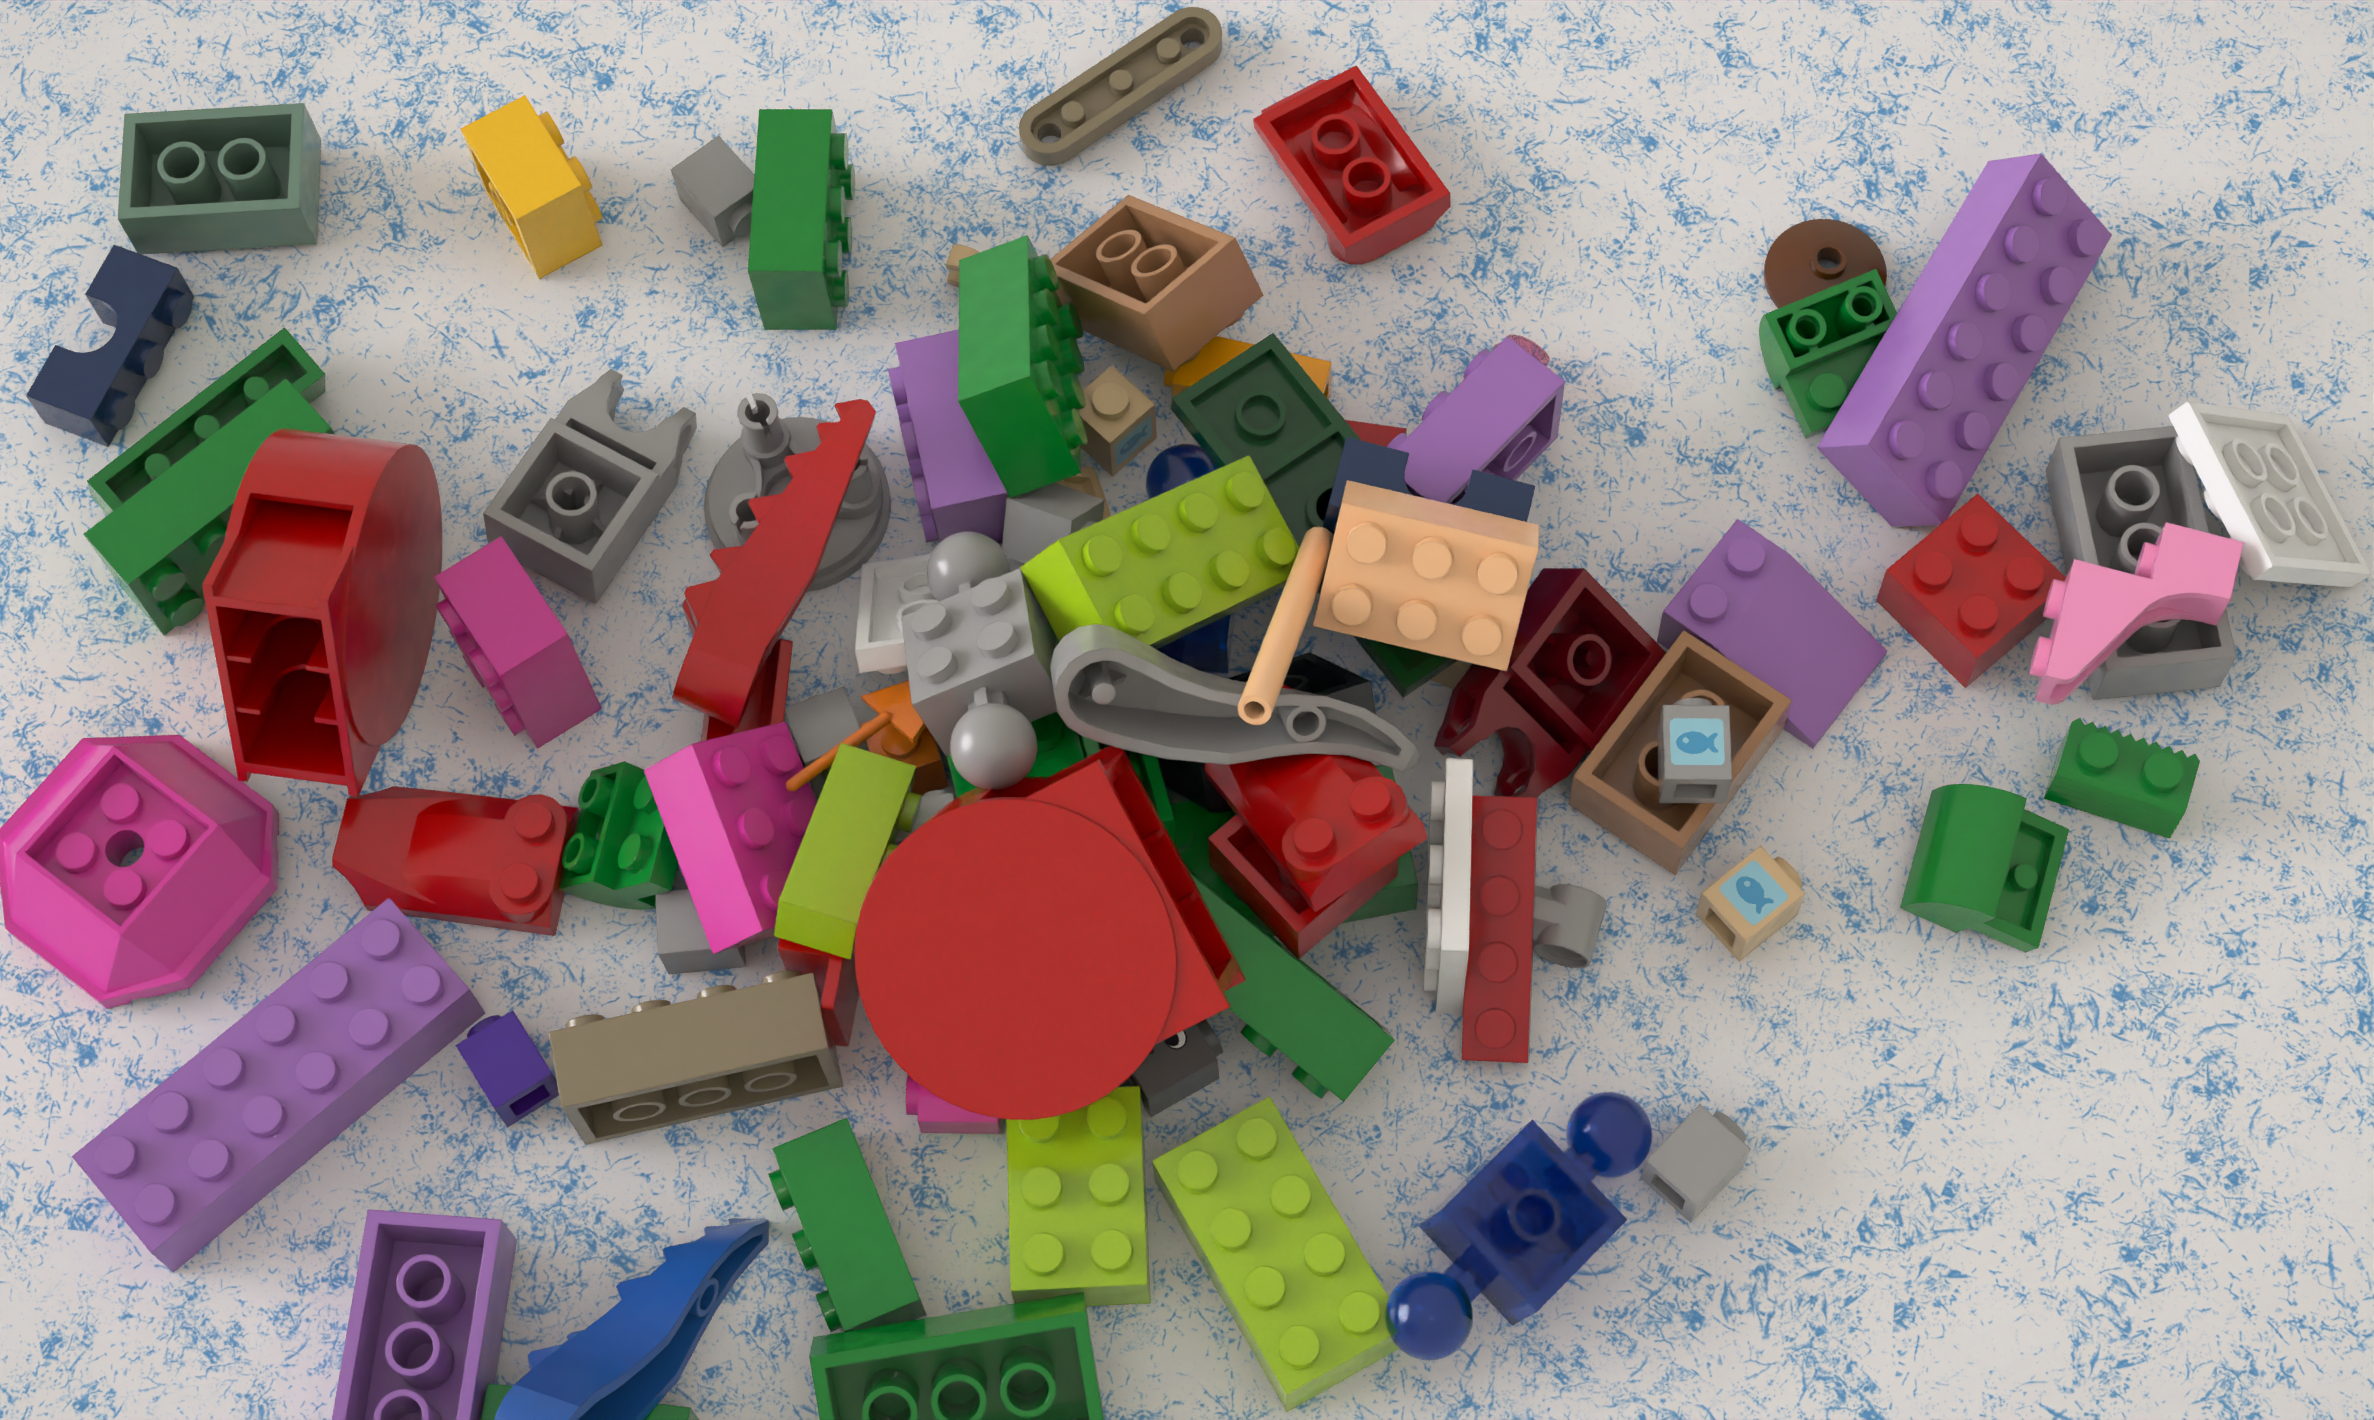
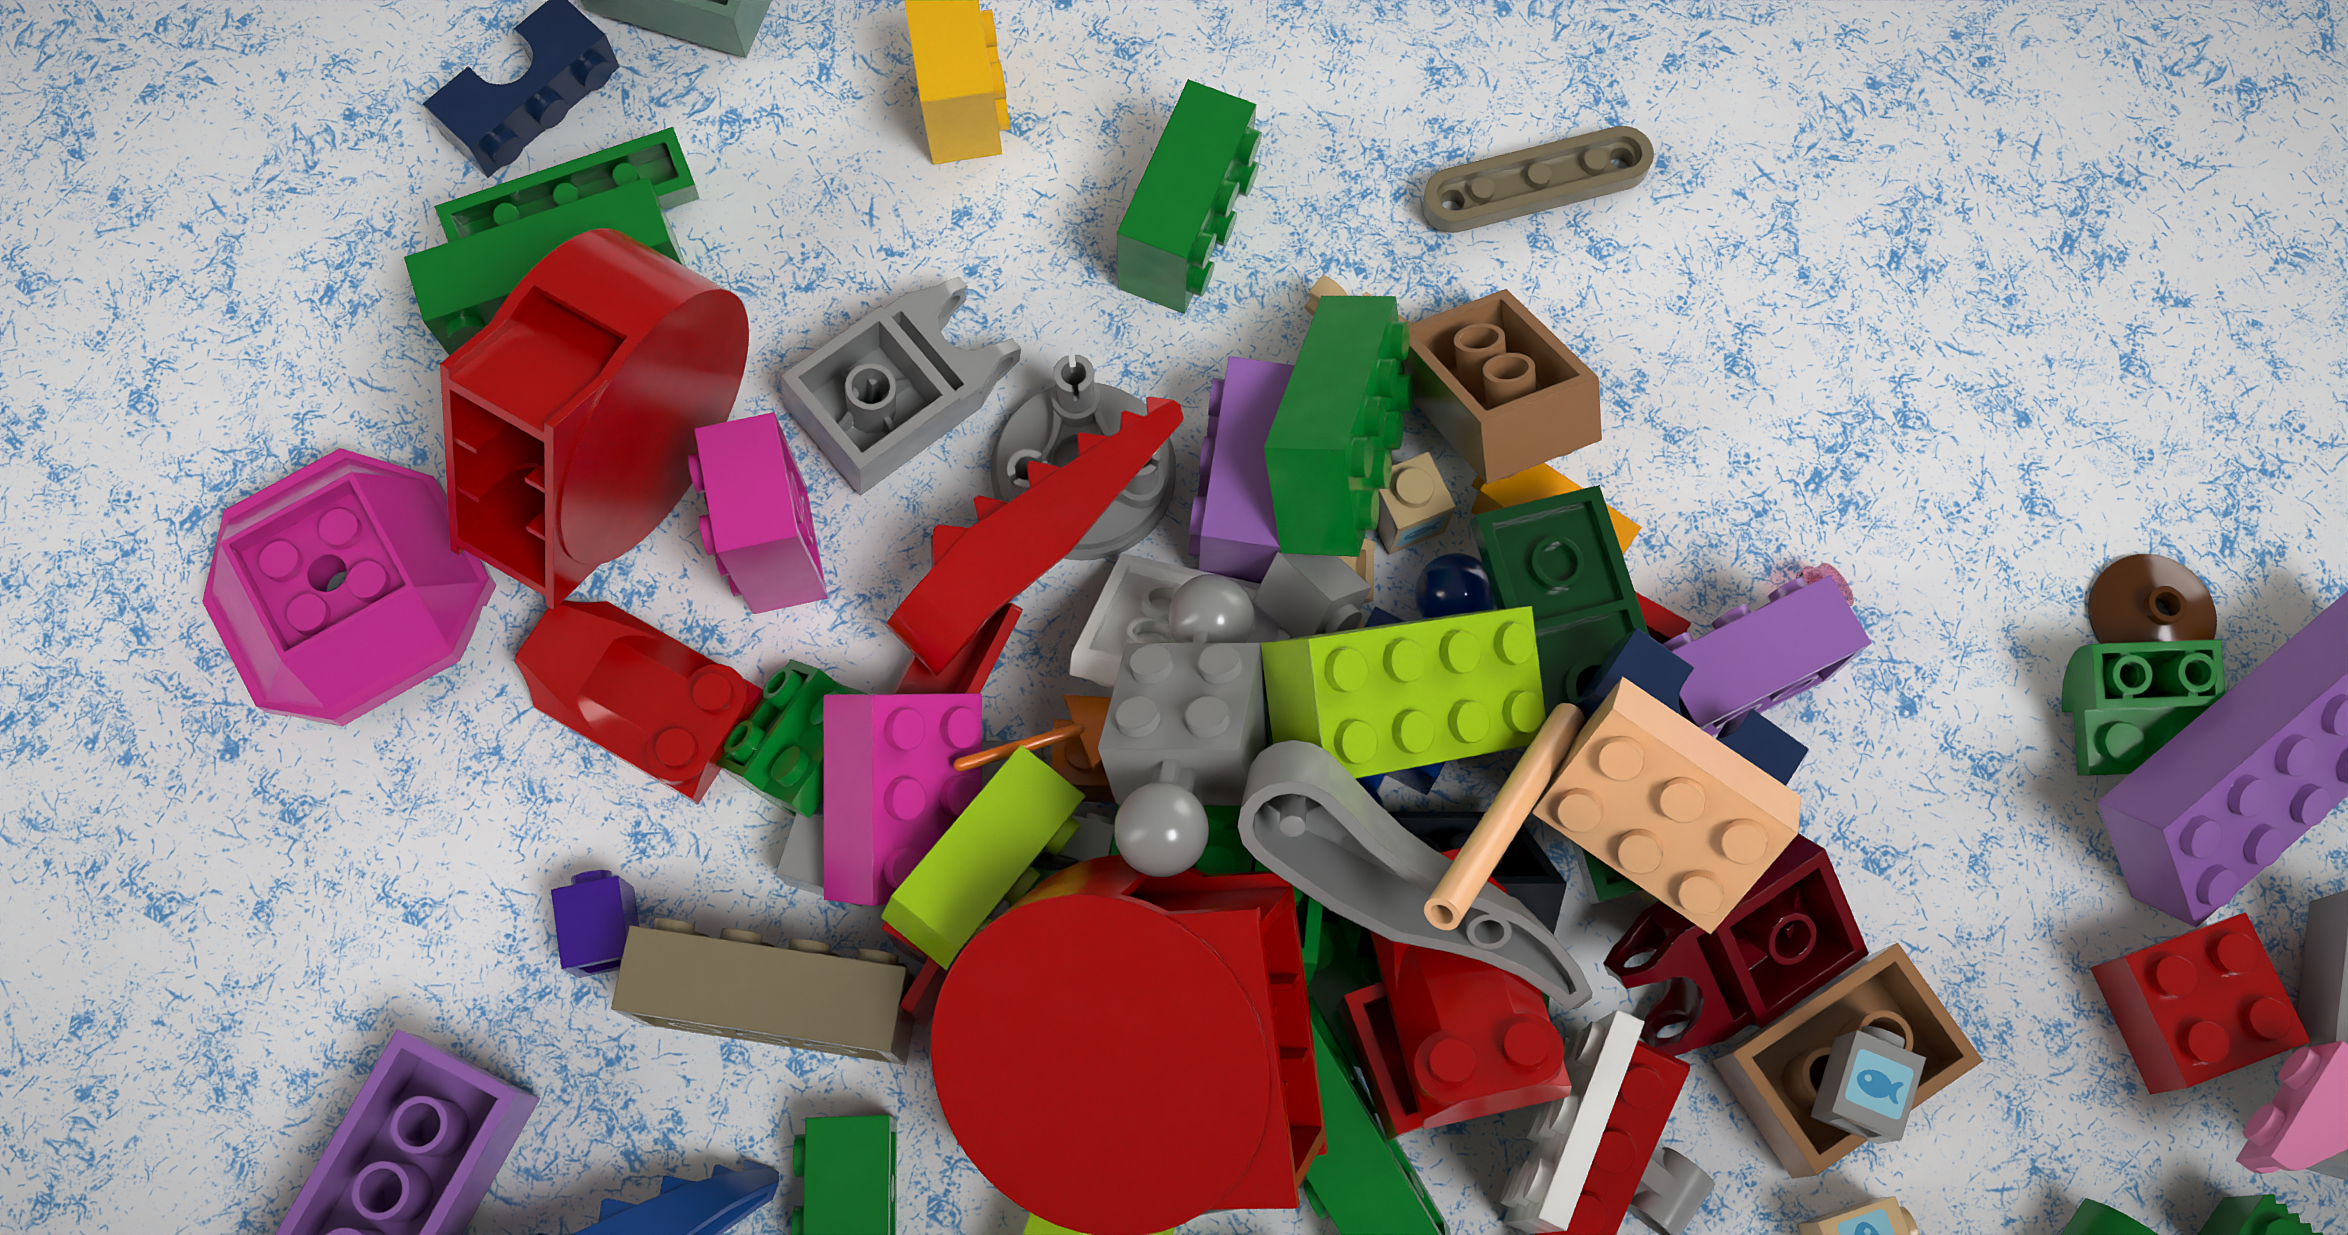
camera: 15 degrees right, 5 degrees up
medium lavender brick [72,898,485,1273] -> none
light grey brick [670,135,754,247] -> none
light grey brick [785,686,869,801] -> none
red slope [1253,65,1451,265] -> none
medium lavender slope [1657,519,1887,749] -> none

